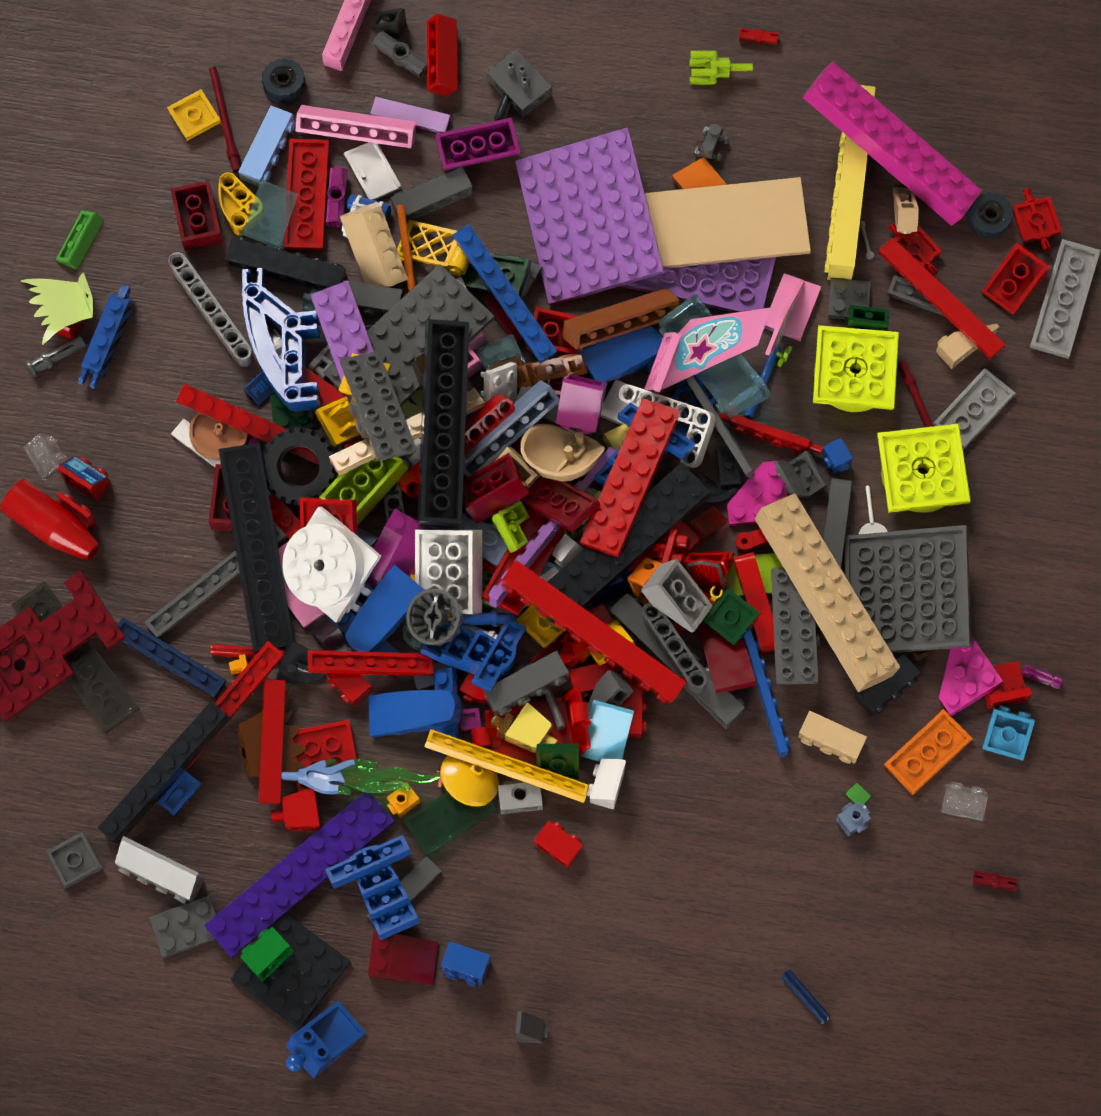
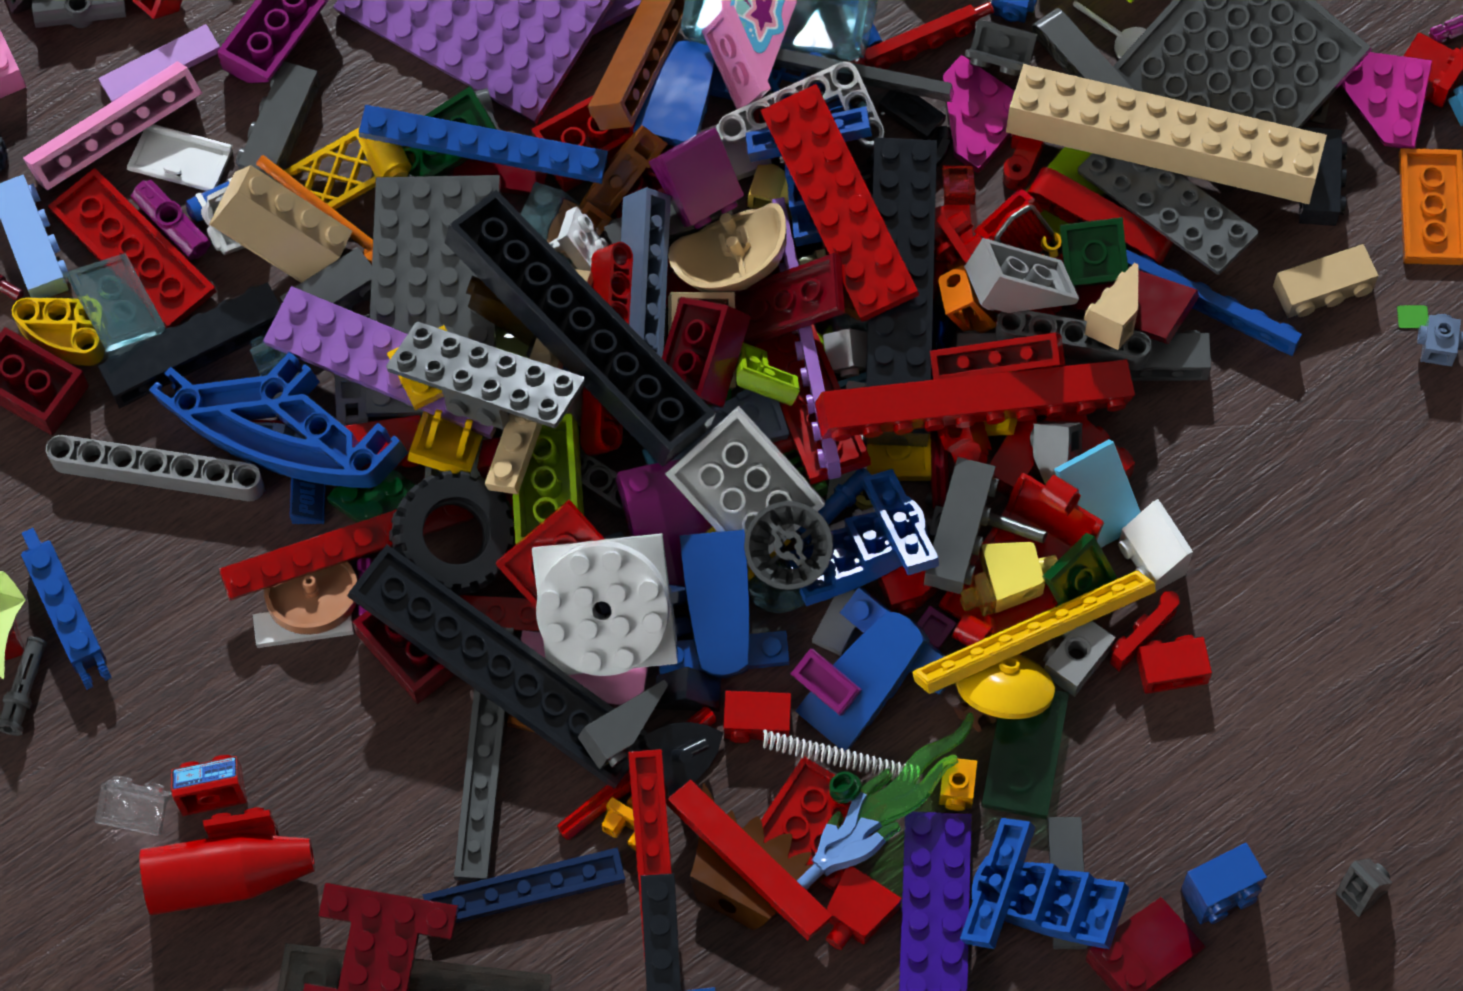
camera: 45 degrees left, 5 degrees down
red plate [308,650,433,676] -> none
none -> dark grey slope [578,680,668,770]
none -> white piece [763,729,921,785]
none -> magenta tile [791,649,862,716]
none -> dark green plate [829,771,862,803]
none -> red brick [930,332,1066,380]
none -> tan slope [1084,263,1138,350]
none -> red plate [1110,591,1180,672]

